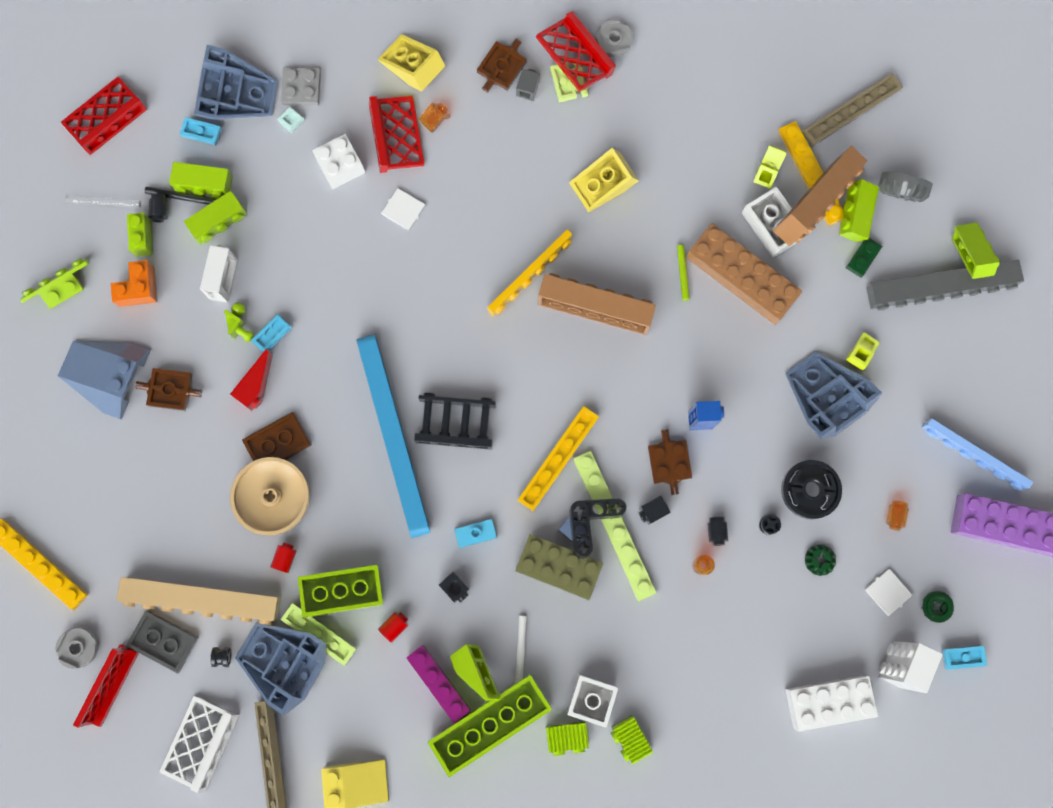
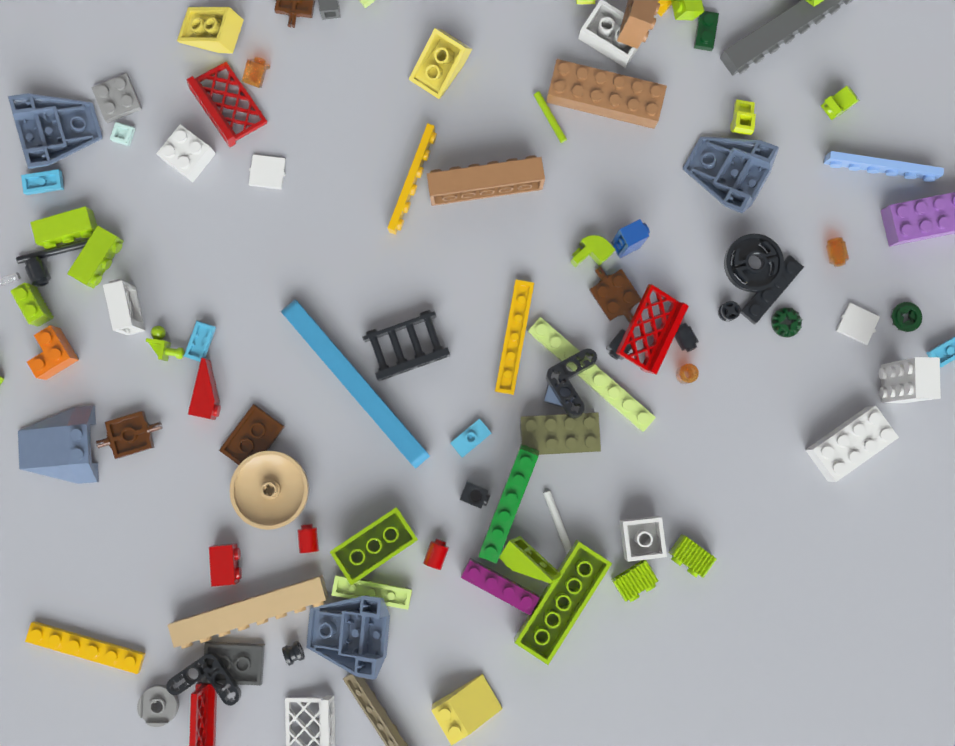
camera: 25 degrees left, 5 degrees up
none -> black beam [166,652,241,706]
none -> red brick [209,543,242,587]
none -> green brick [478,444,539,564]
none -> lime brick [571,235,616,268]
none -> red fence [616,284,689,375]
none -> black plate [740,255,804,325]
none -> lime brick [820,86,860,120]

